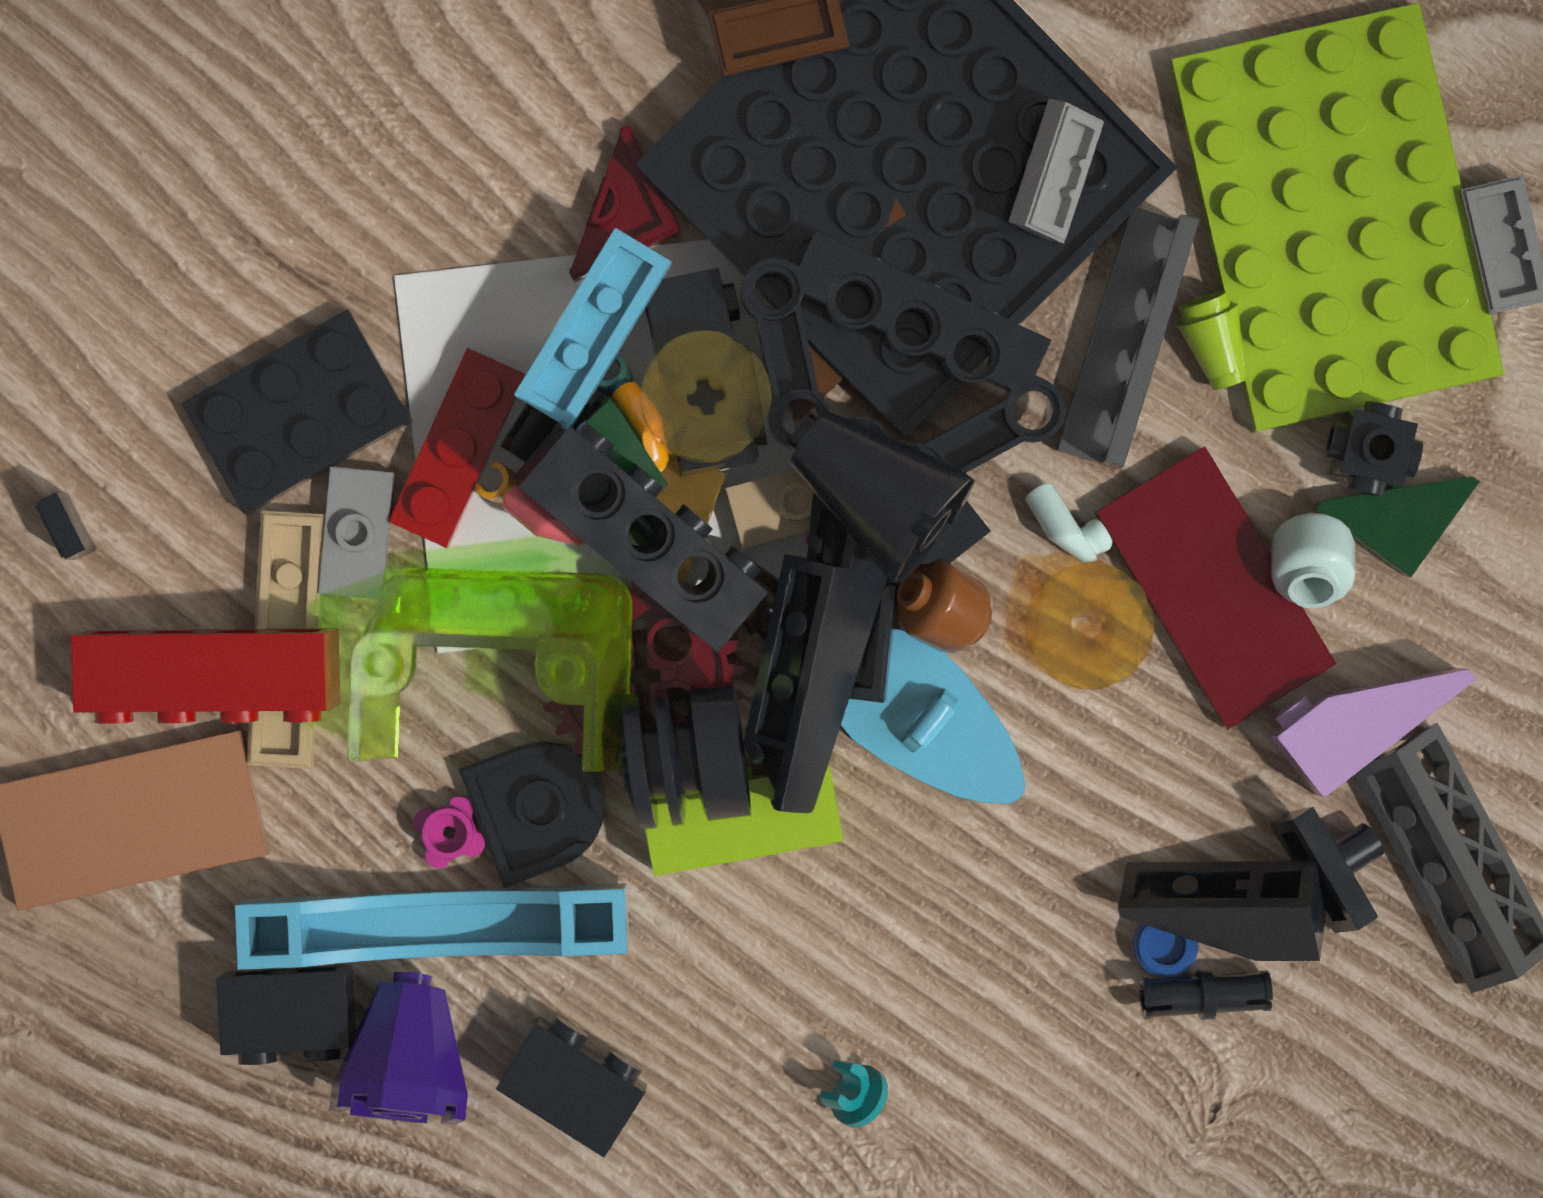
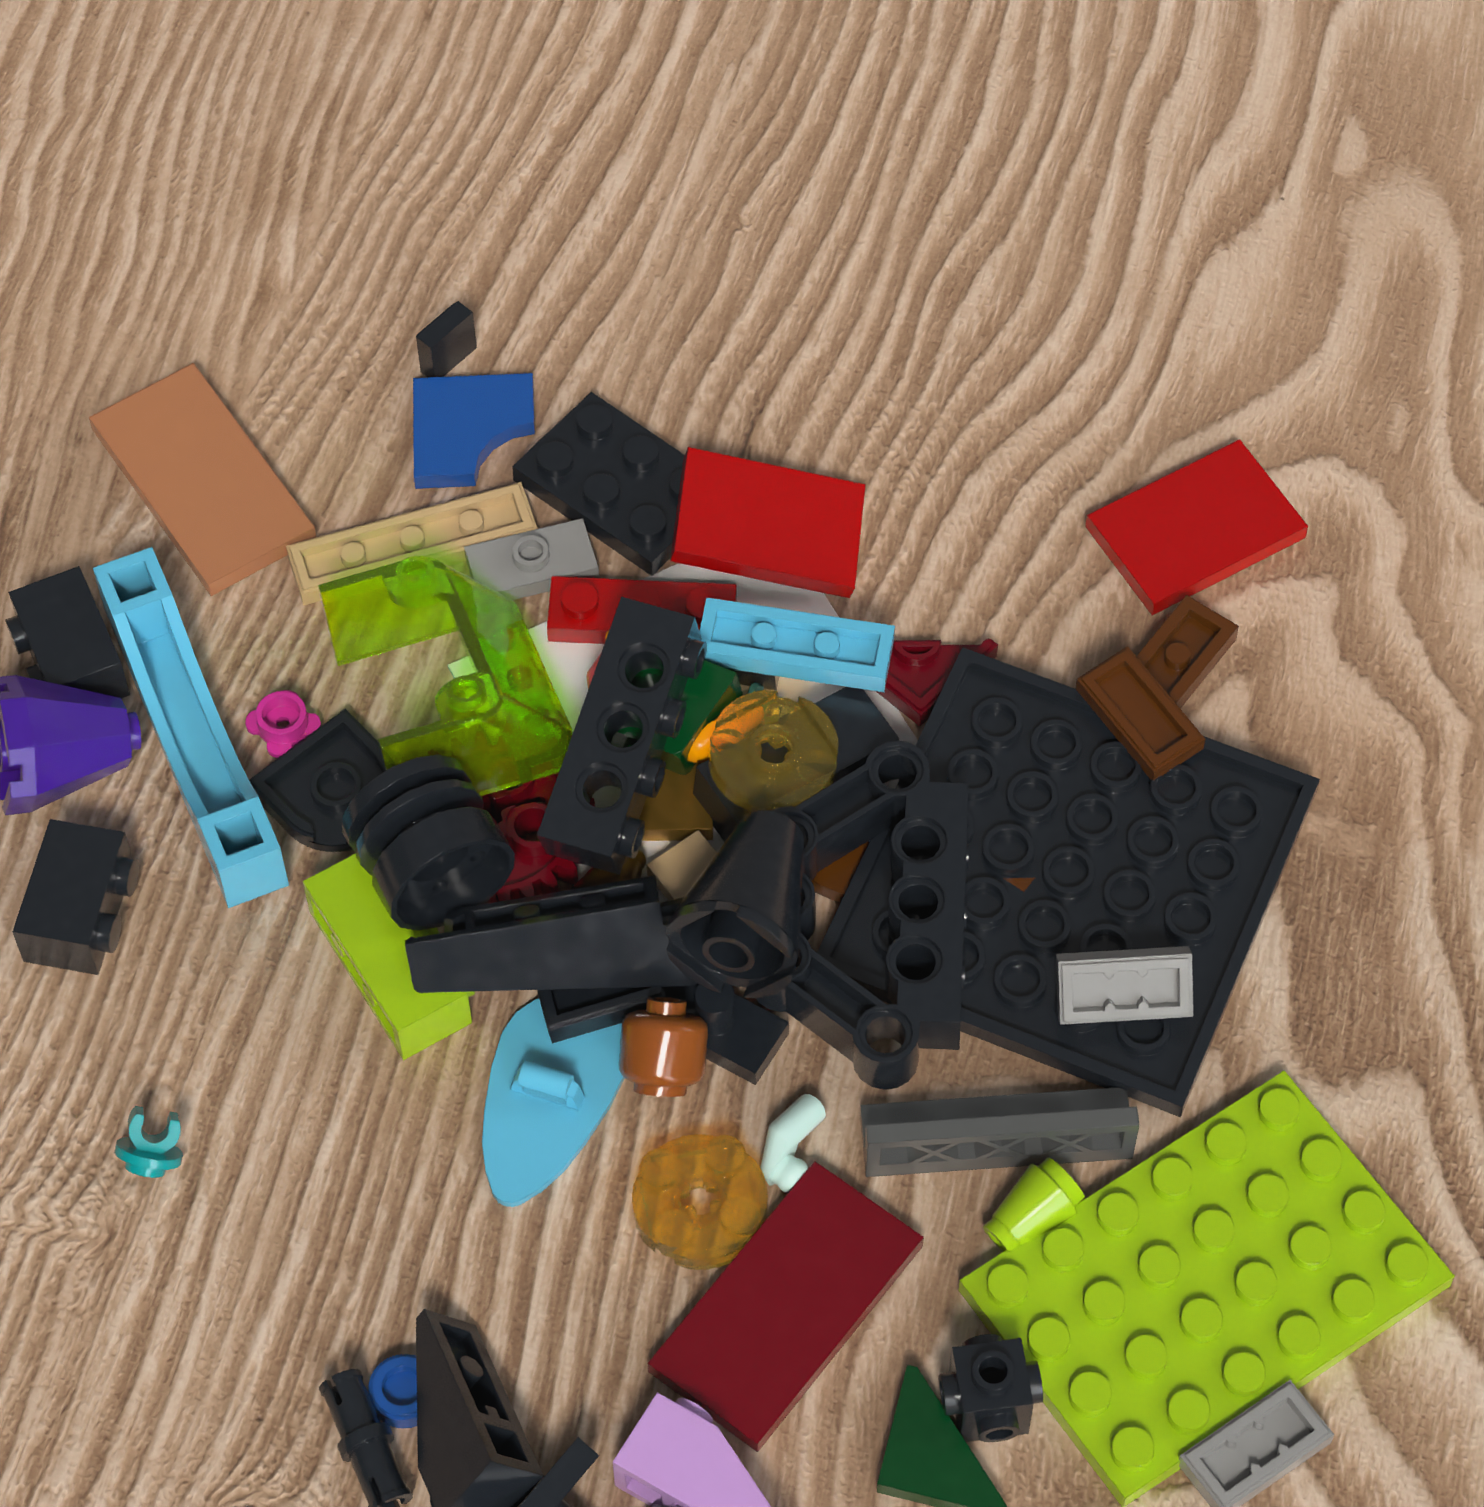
camera: 65 degrees right, 30 degrees down
red brick [71,628,341,724] -> none
light aqua head [1271,513,1356,609] -> none
none -> blue tile [413,373,535,489]
none -> red tile [670,447,866,598]

